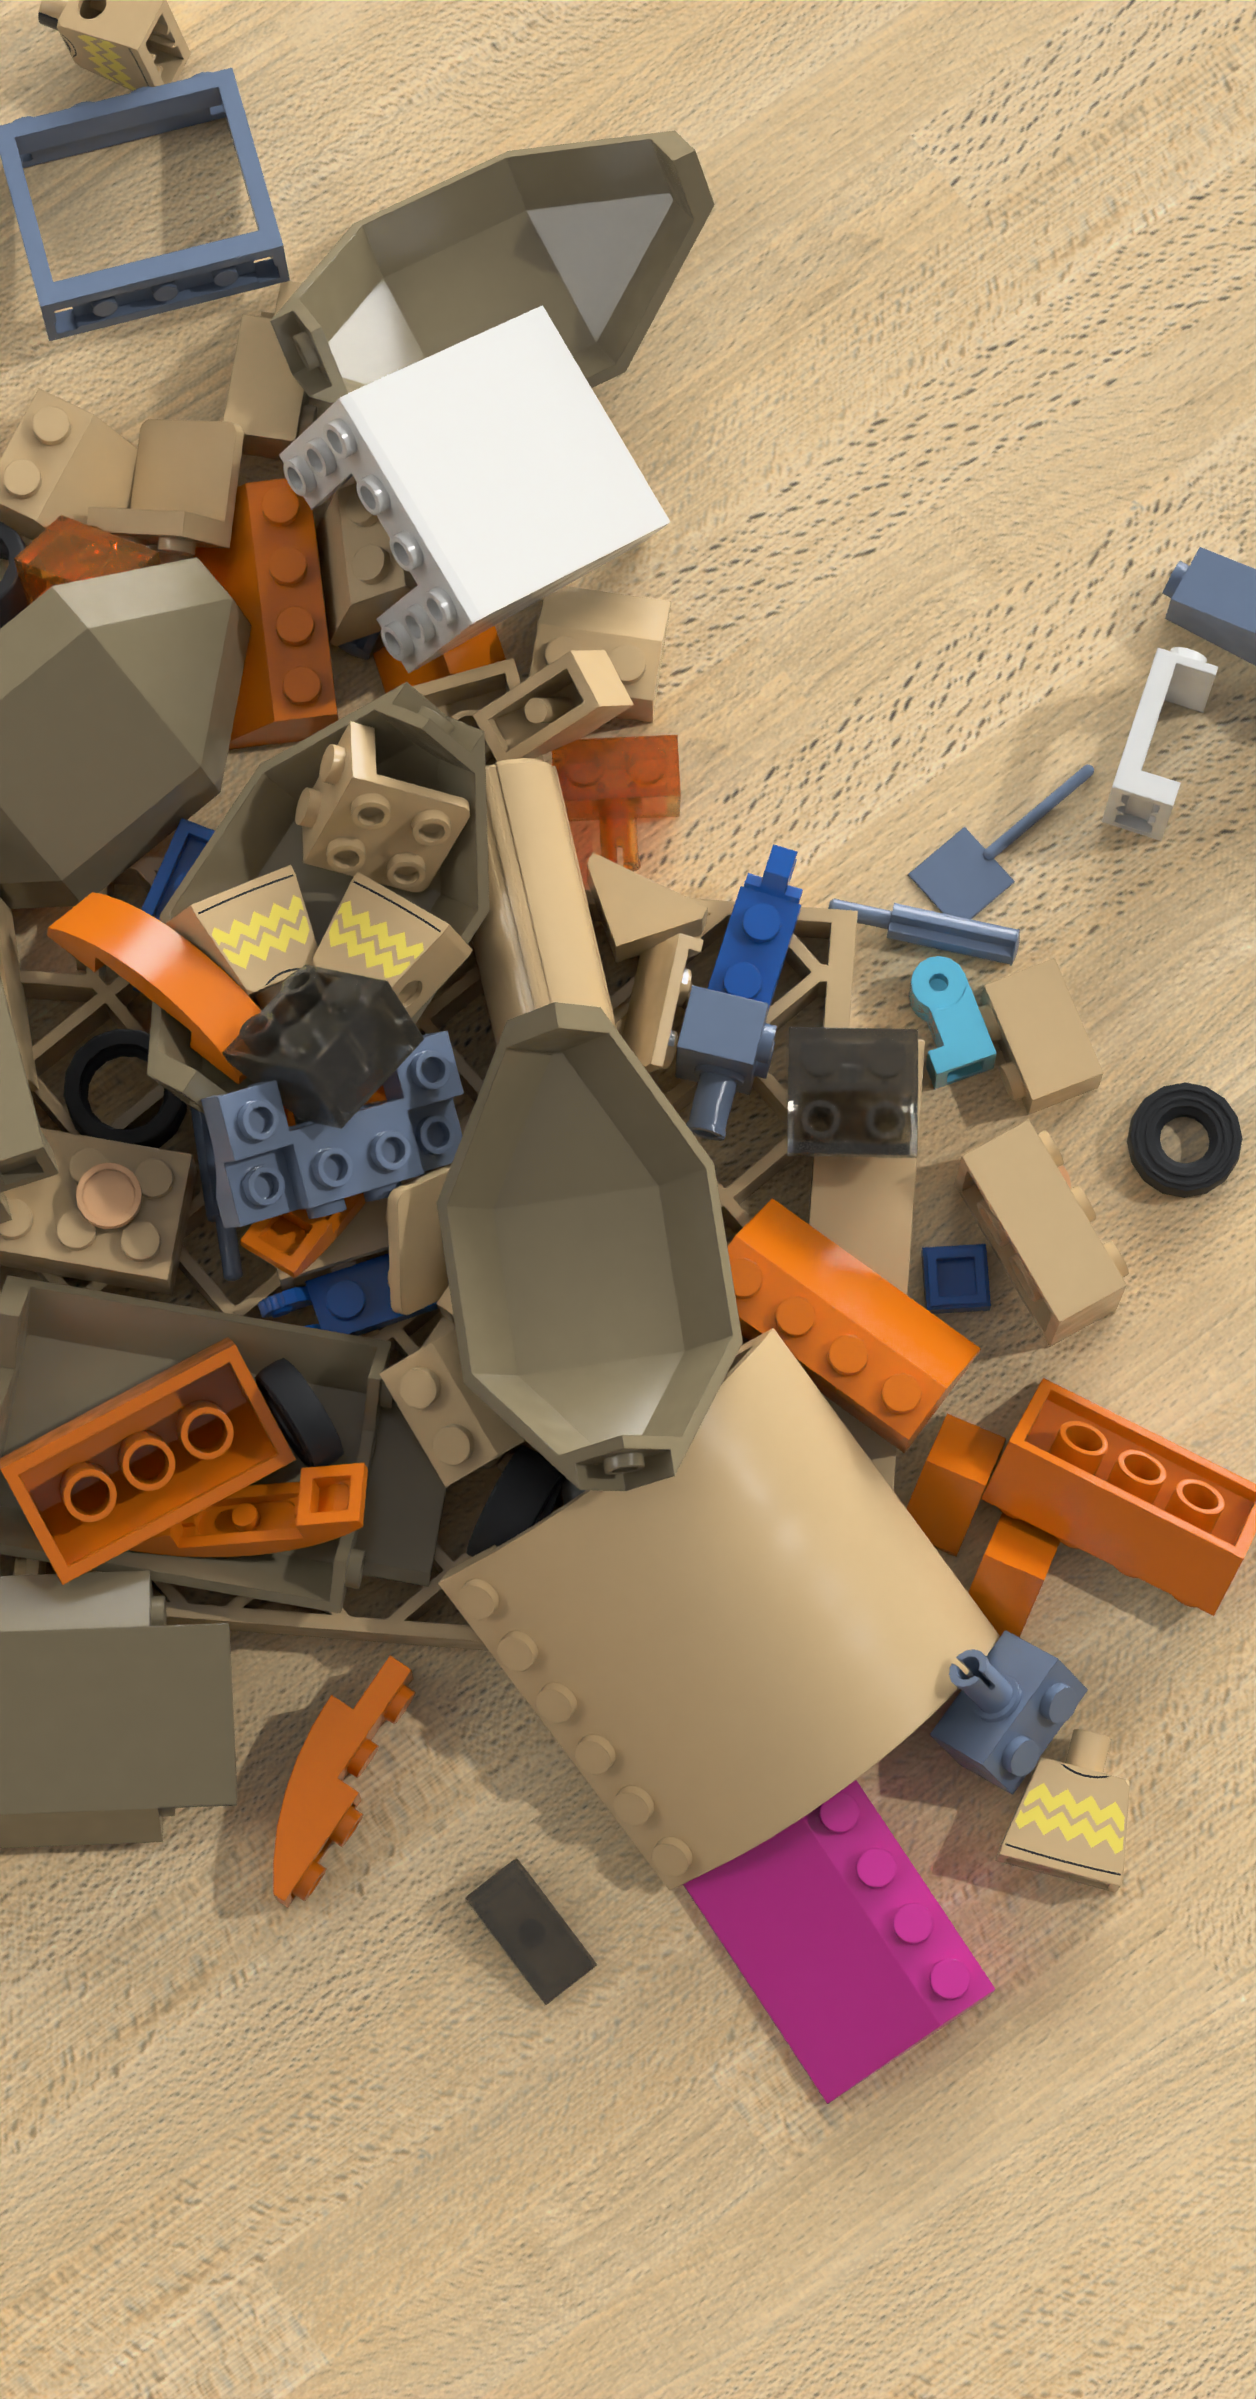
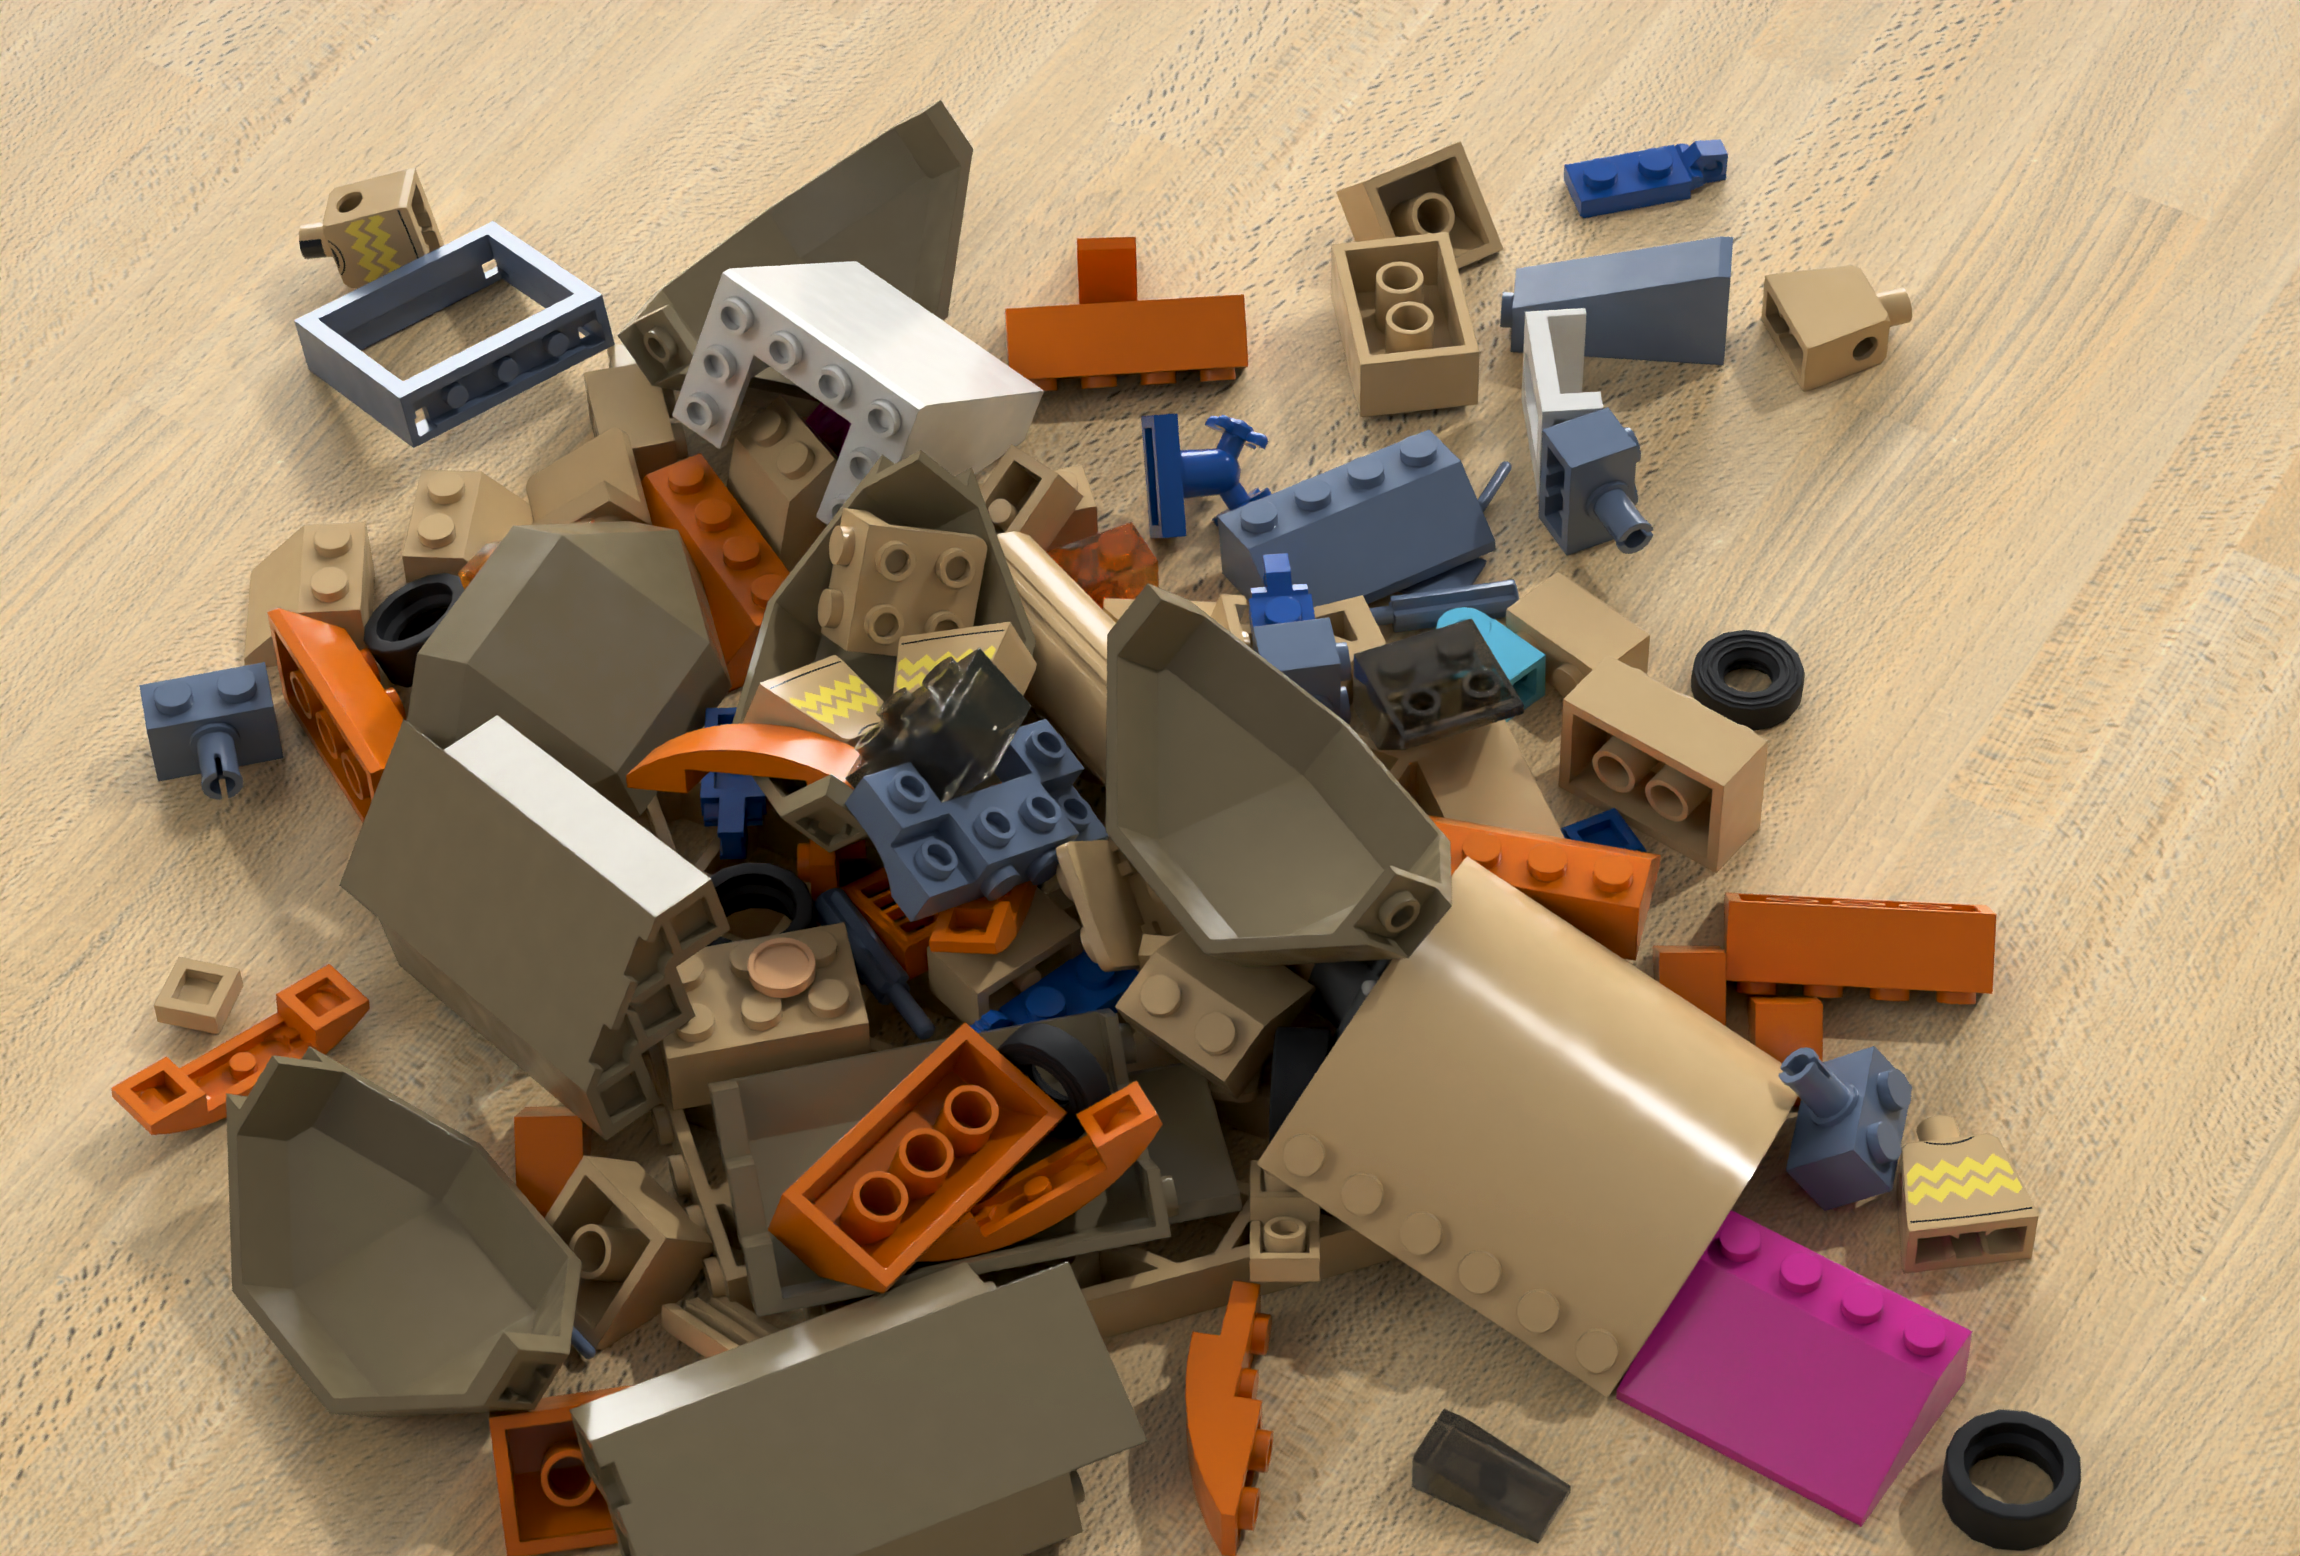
camera: 20 degrees left, 30 degrees down
none -> orange slope [1005,294,1248,392]
none -> orange slope [1077,237,1138,304]
none -> blue piece [1141,413,1271,538]
none -> sand blue slope [1218,429,1496,607]
none -> tan slope [1250,1160,1320,1282]
none -> tan brick [1331,232,1480,417]
none -> tan slope [1336,141,1503,269]
none -> sand blue brick [1538,407,1653,556]
none -> black tyre [1942,1410,2081,1551]

